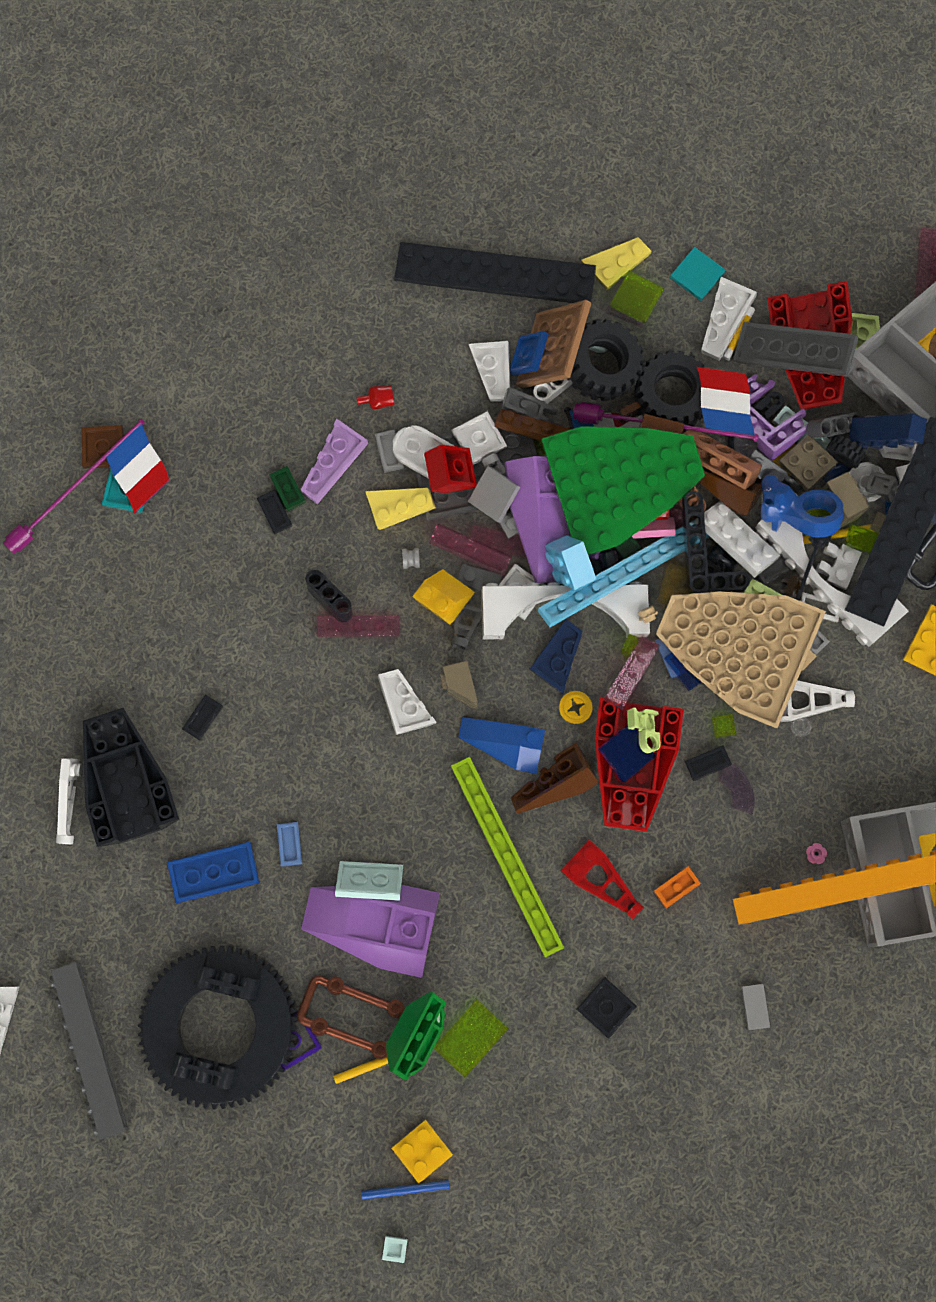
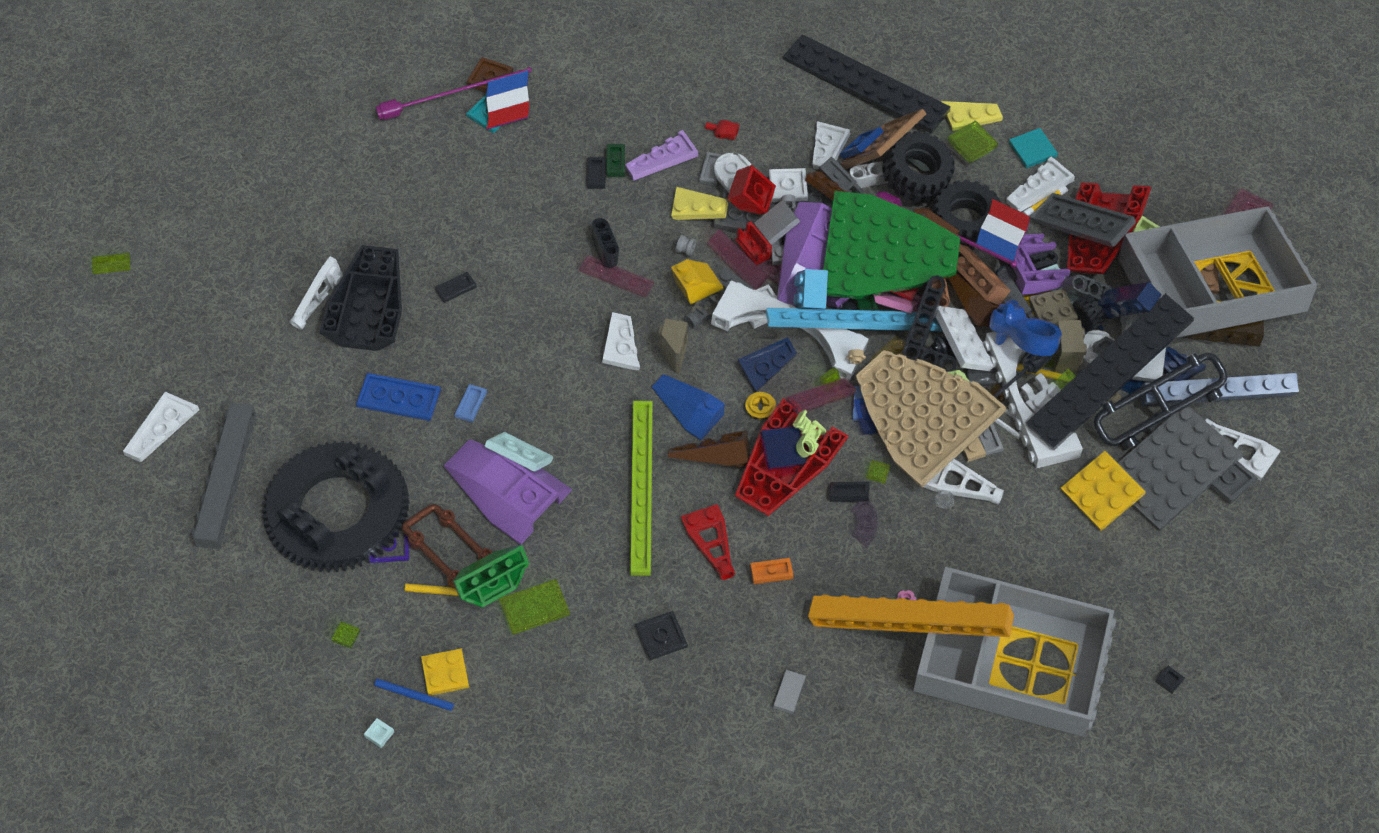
camera: 25 degrees right, 20 degrees down
none -> clear neon green plate [332,621,360,649]
none -> red hinge [735,221,772,266]

